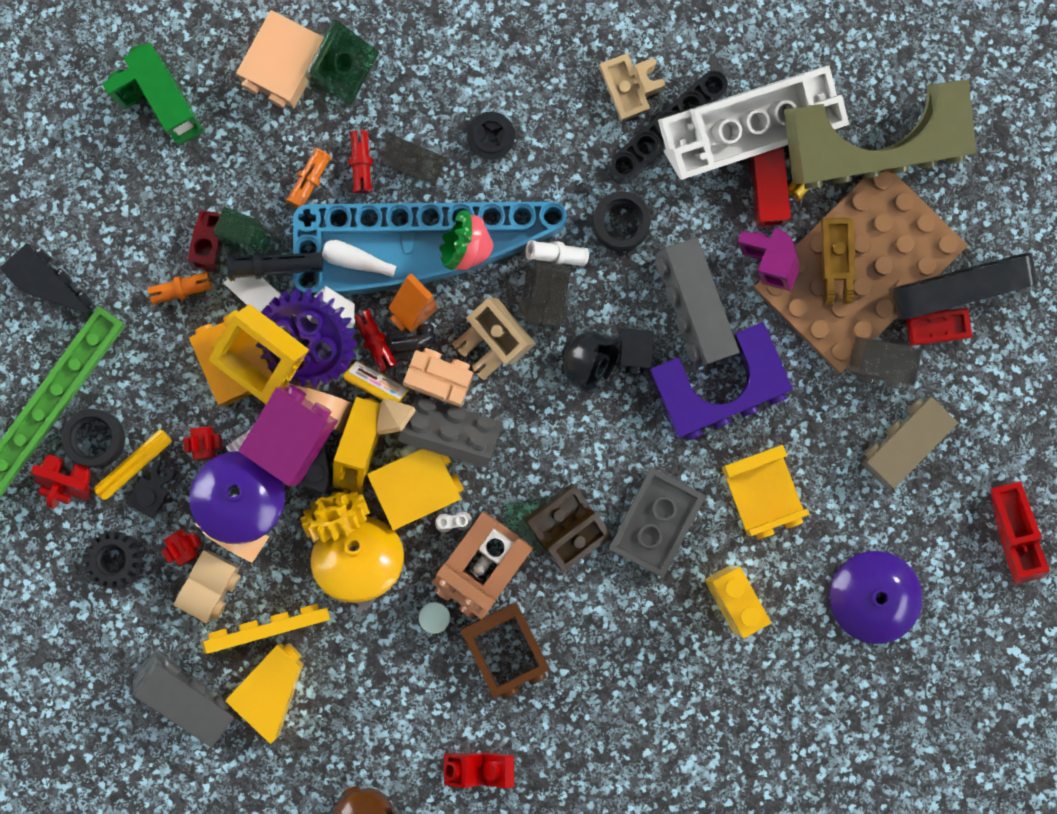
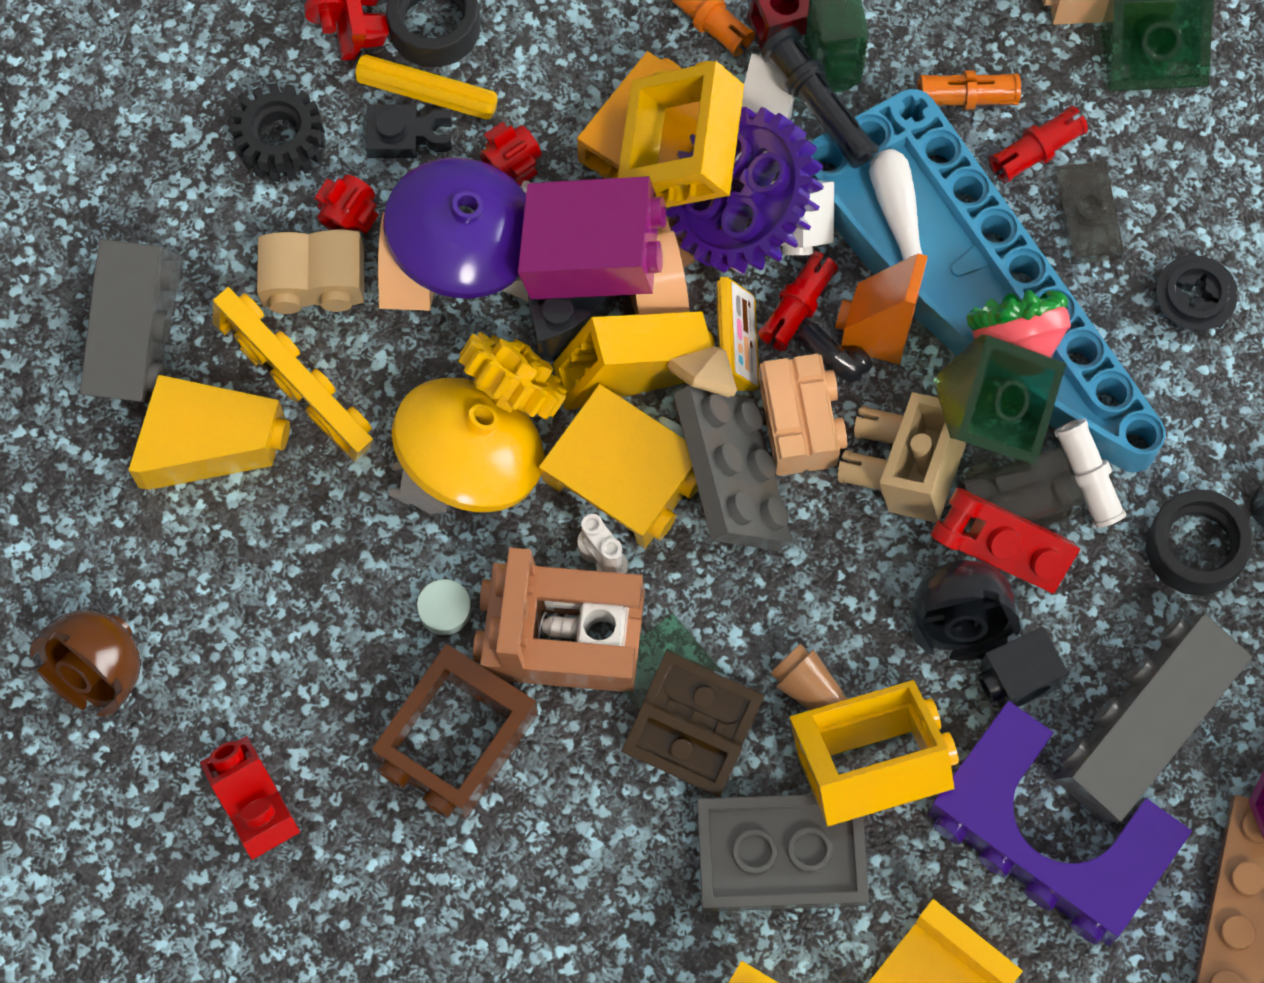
camera: 65 degrees right, 15 degrees down
none -> medium nougat cone [770,643,848,710]
none -> yellow window [789,680,959,827]
none -> red plate [930,488,1080,594]
none -> clear green slope [933,334,1067,465]

